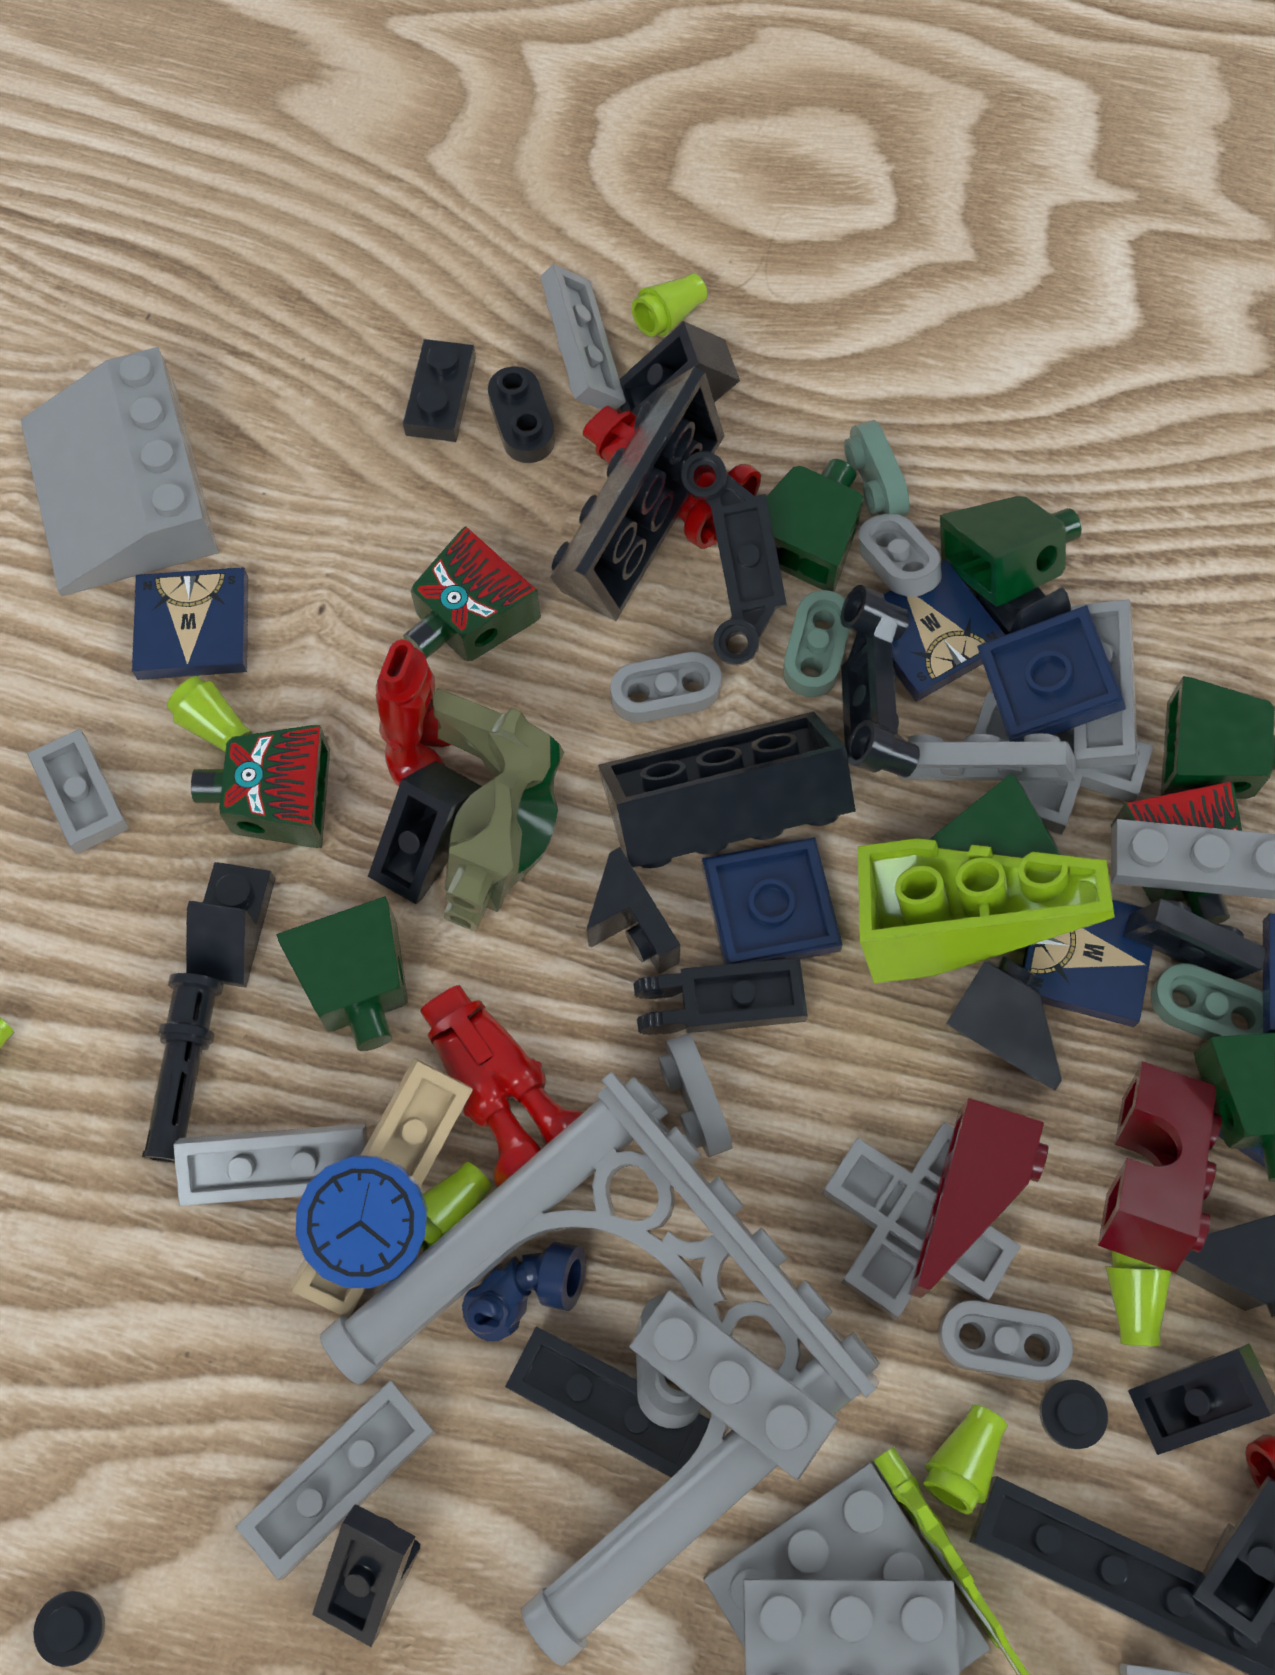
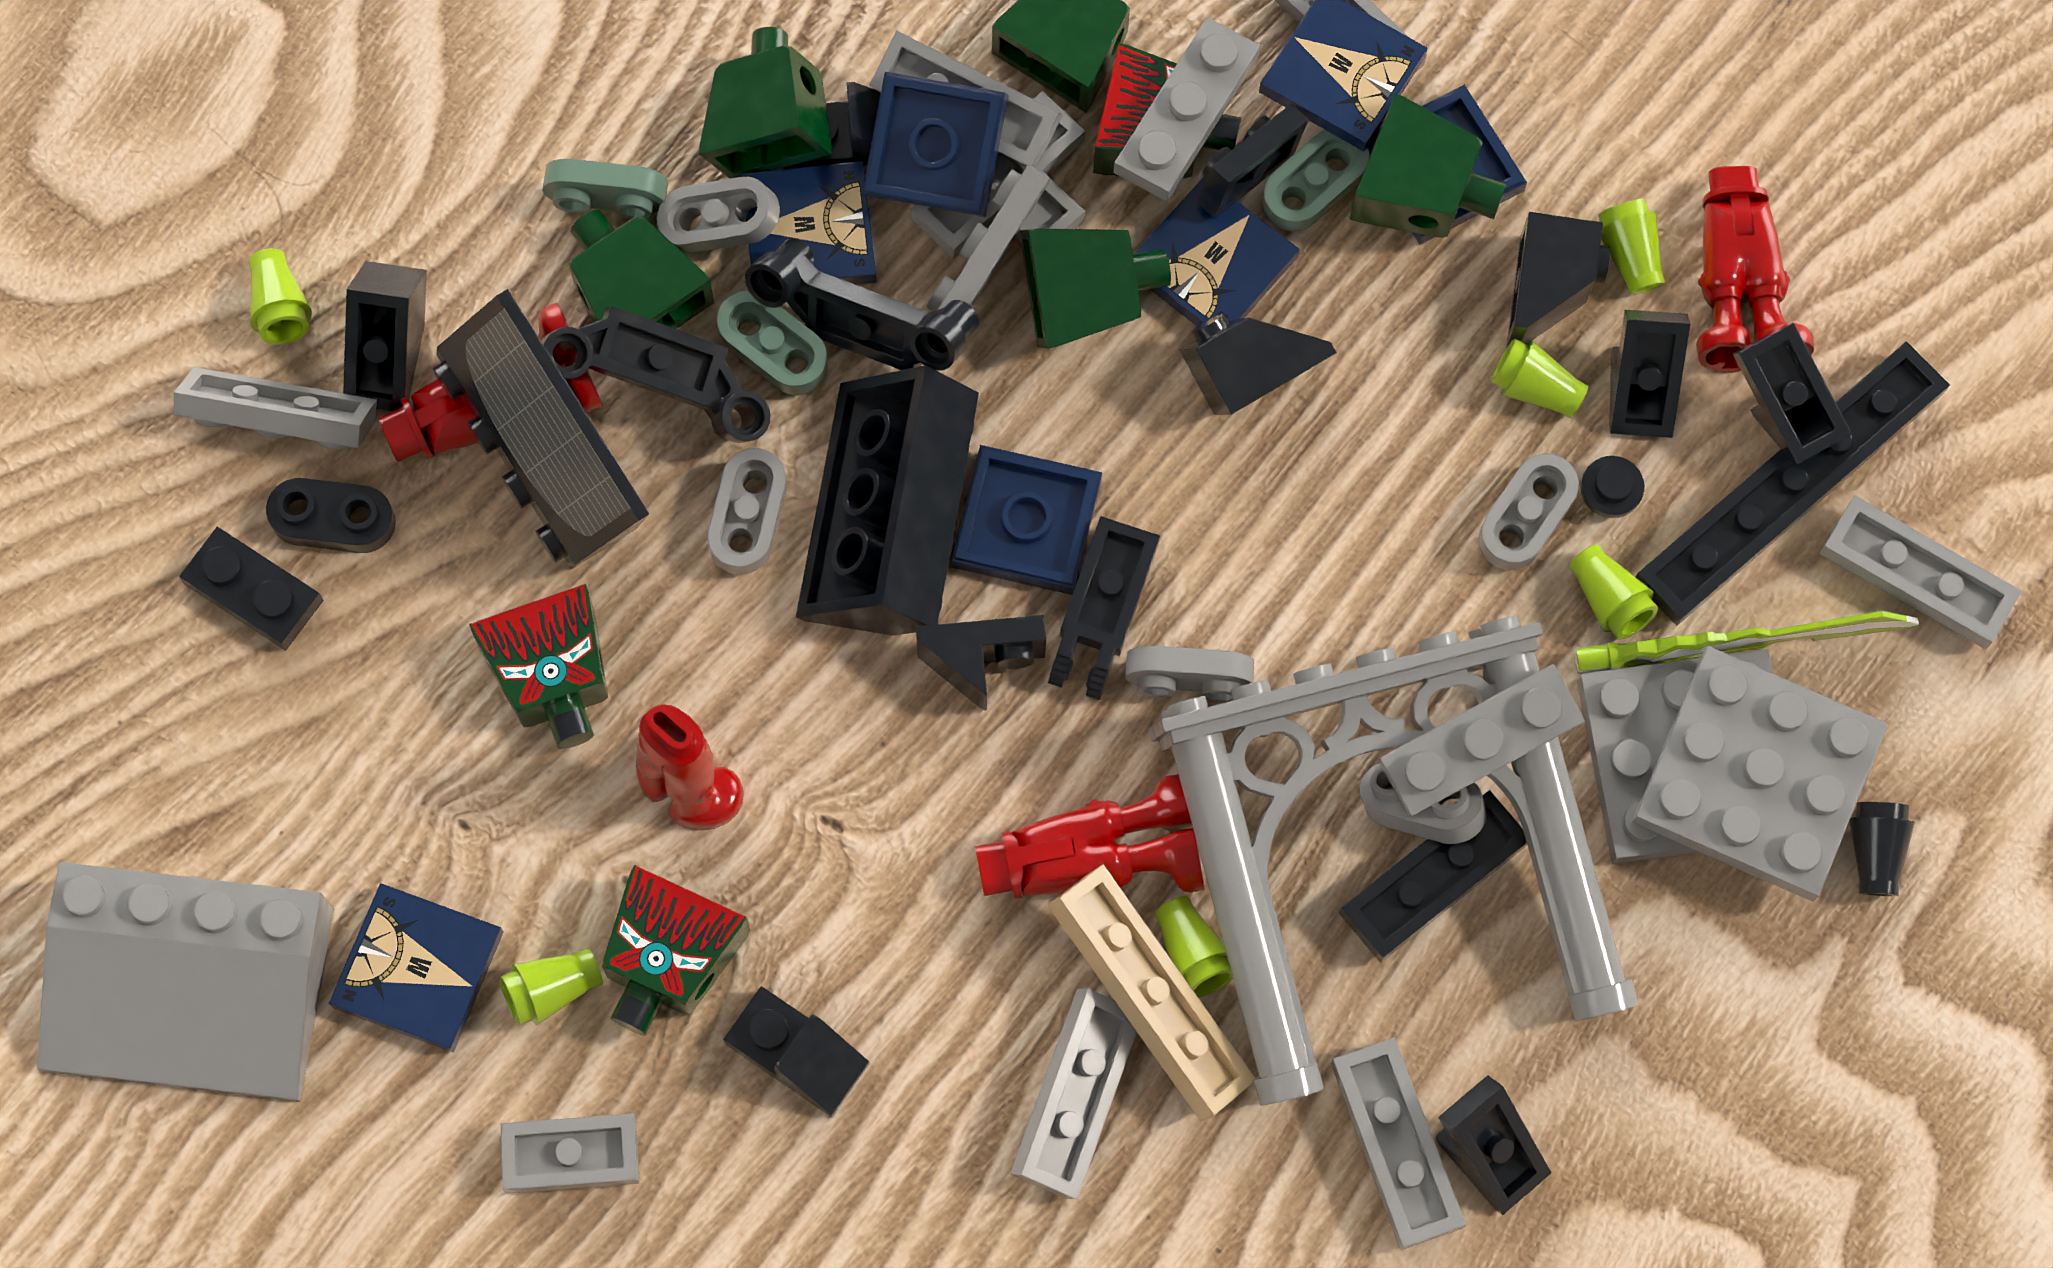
camera: 70 degrees left, 5 degrees up
black pin [142,973,224,1163] -> none
dark green torso [276,896,408,1051] -> none
blue tile [296,1155,428,1288] -> none
black slope [368,761,482,904] -> none
olive hips [432,688,564,932] -> none
dark blue arm [462,1241,586,1341] -> none
light grey plate [822,1122,1021,1320] -> none
lime wedge [857,838,1115,983] -> none
dark red slope [908,1098,1049,1298] -> none
dark red arch [1098,1061,1222,1273] -> none

